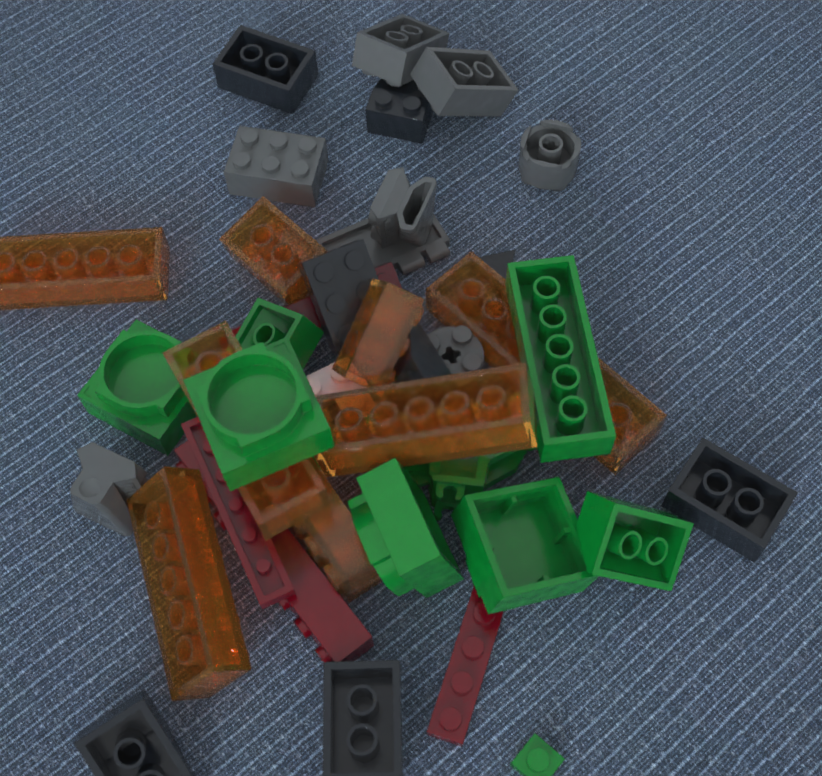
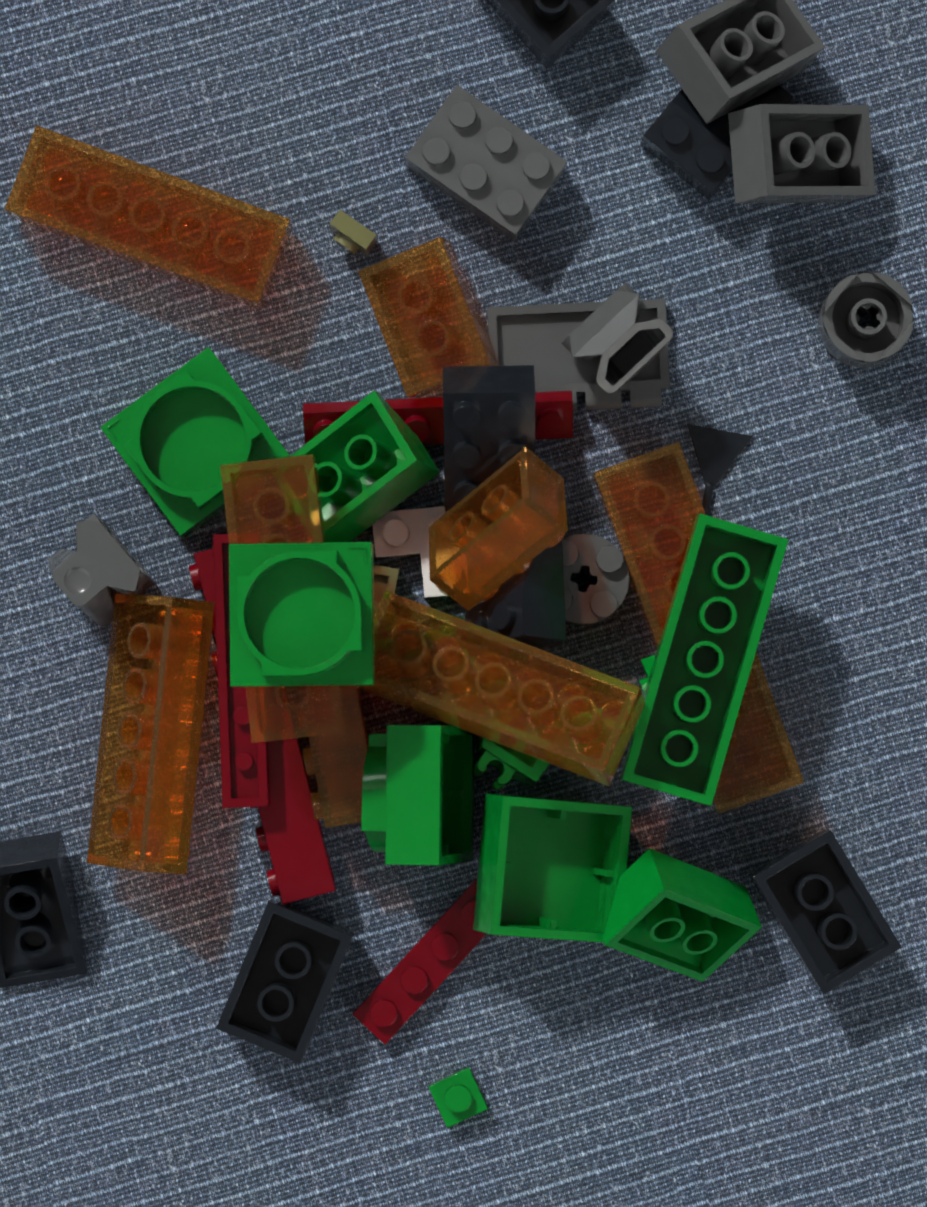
camera: 20 degrees right, 25 degrees up
none -> olive plate [330,210,378,256]

